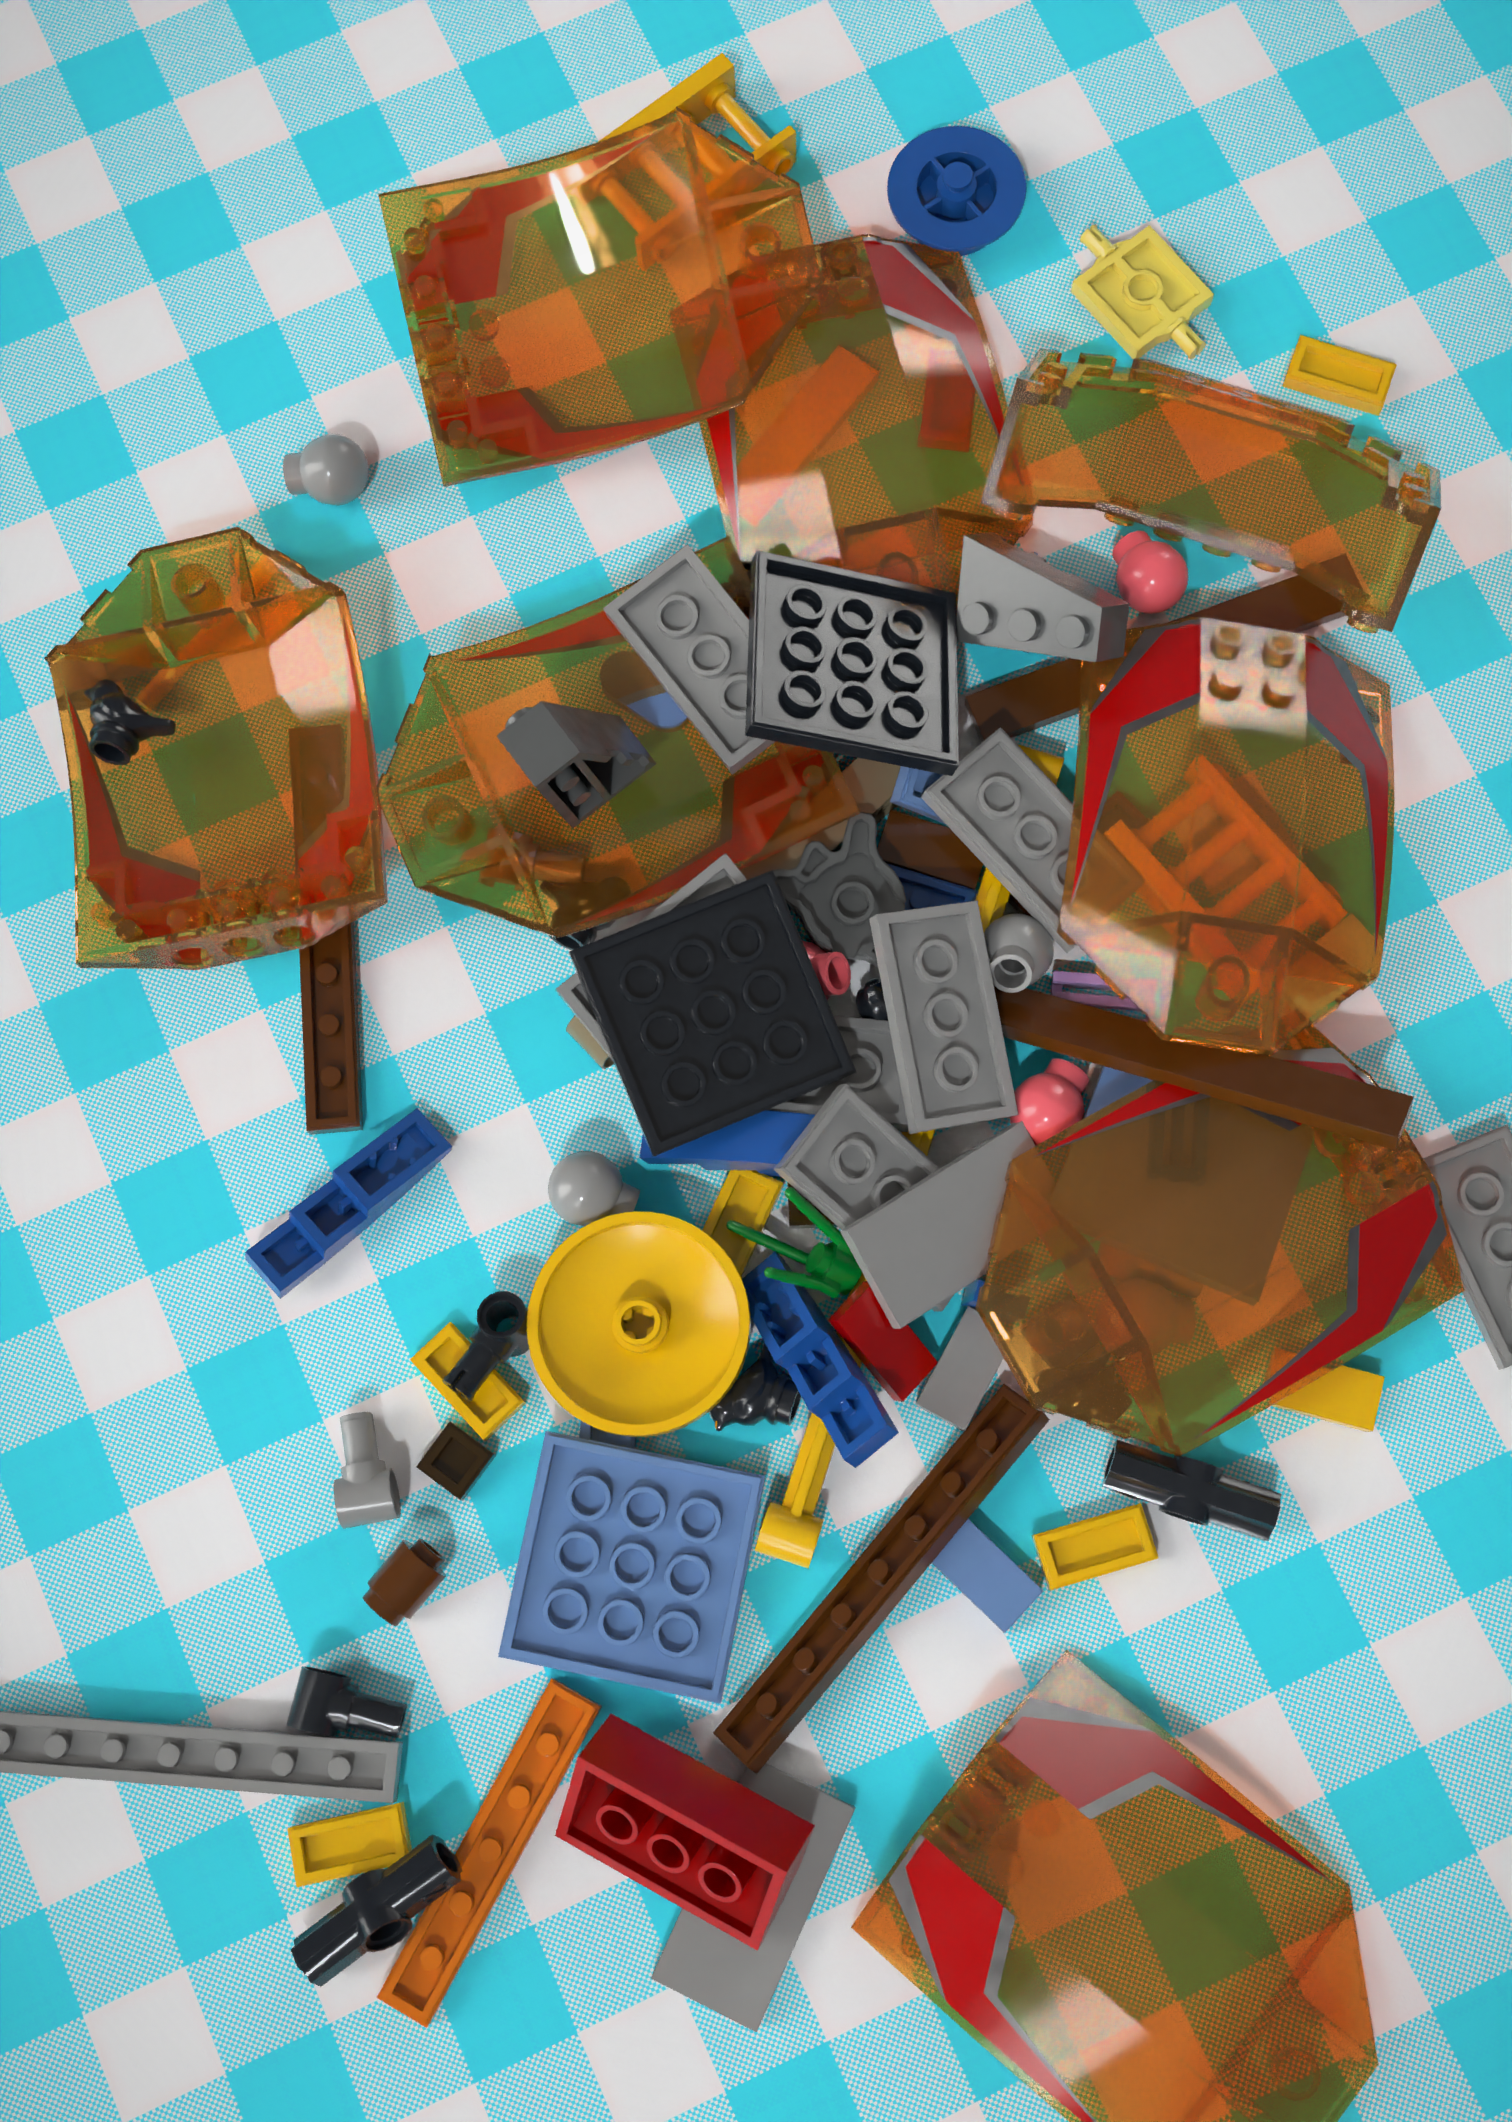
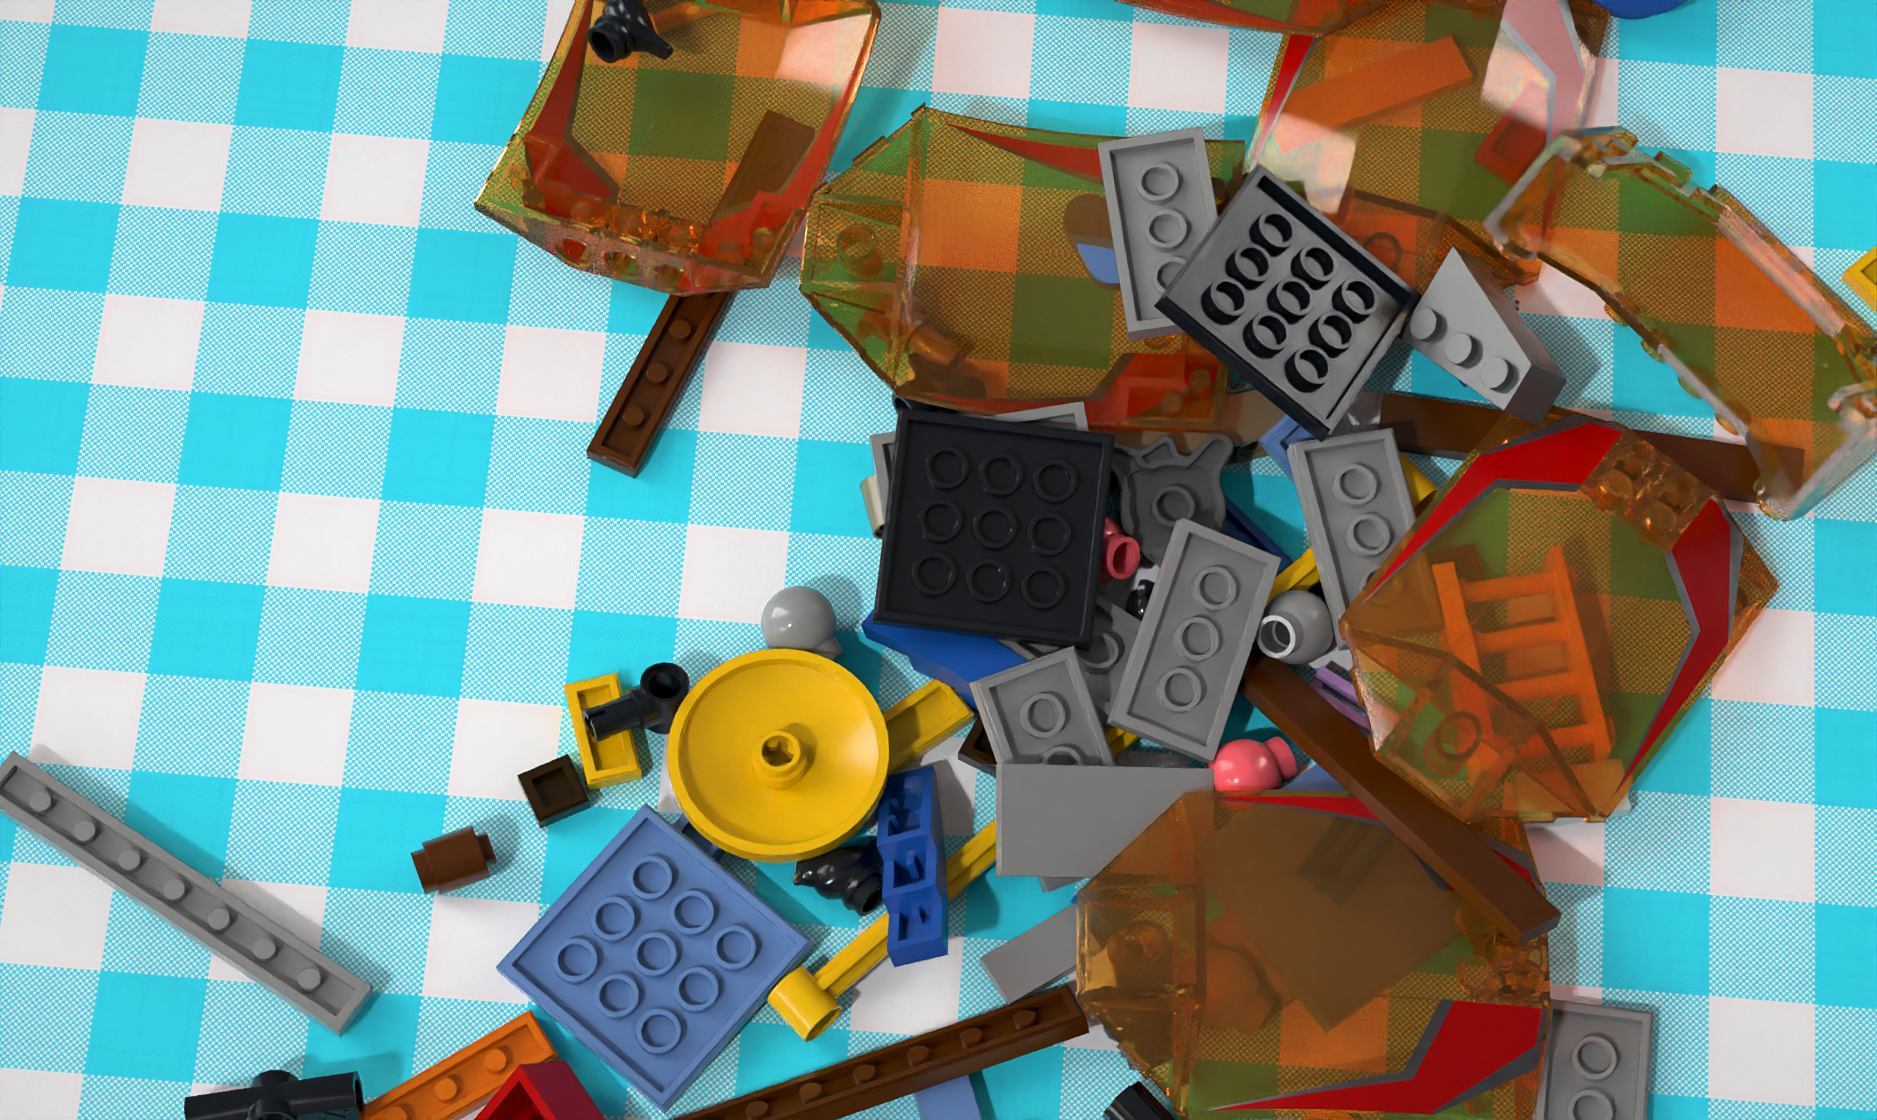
camera: 20 degrees right, 10 degrees down
blue slope [245,1108,452,1299] -> none
black pin [286,1666,407,1738] -> none
yellow tile [287,1802,412,1887] -> none
light grey pin [334,1412,401,1529] -> none
dark grey wedge [496,701,657,828] -> none
green plant [726,1187,862,1298] -> none
red tile [828,1281,938,1402] -> none
reddish brown tile [877,810,984,890] -> none
light yellow plate [1071,224,1214,361] -> none
coral piece [1112,531,1189,614] -> none

